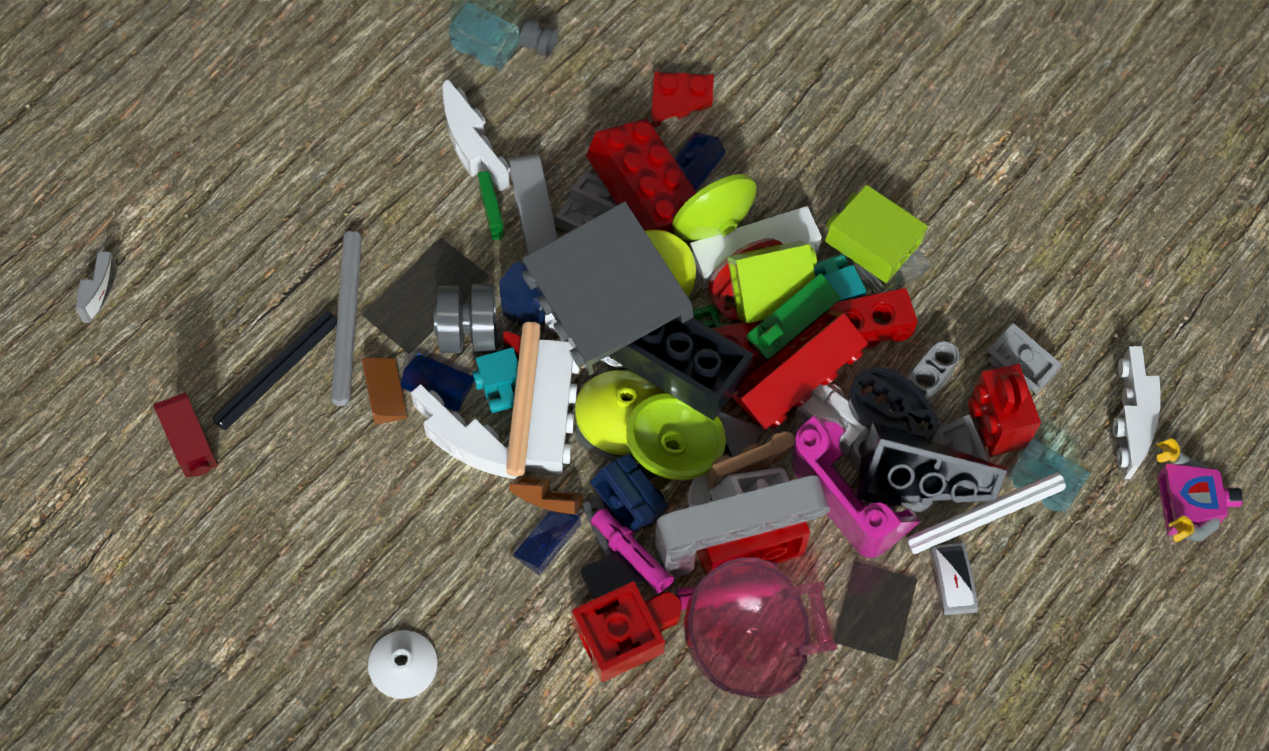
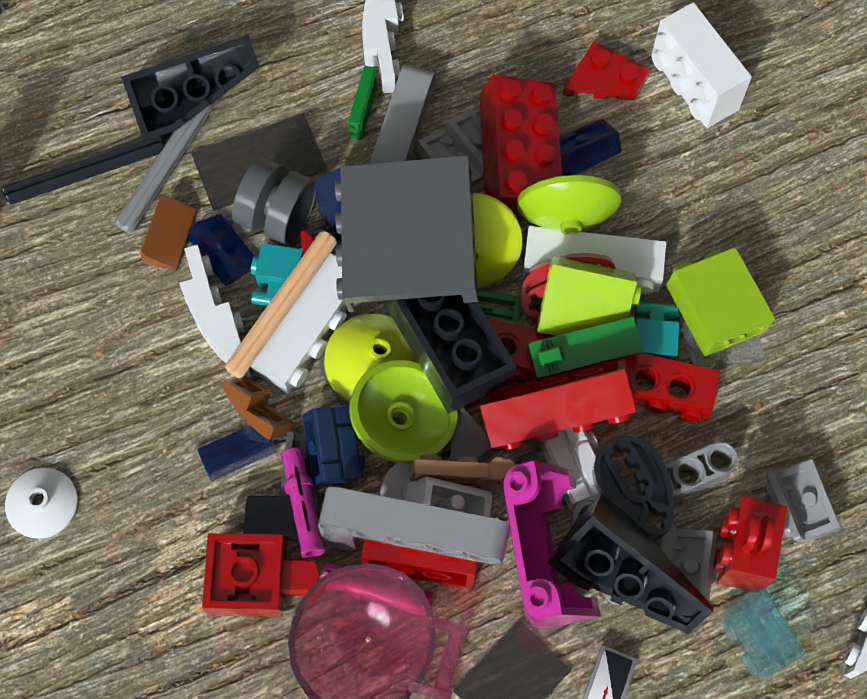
camera: 30 degrees right, 5 degrees up
white axle [907,472,1066,554] -> none
none -> black wedge [121,35,260,141]
none -> white brick [651,2,752,128]

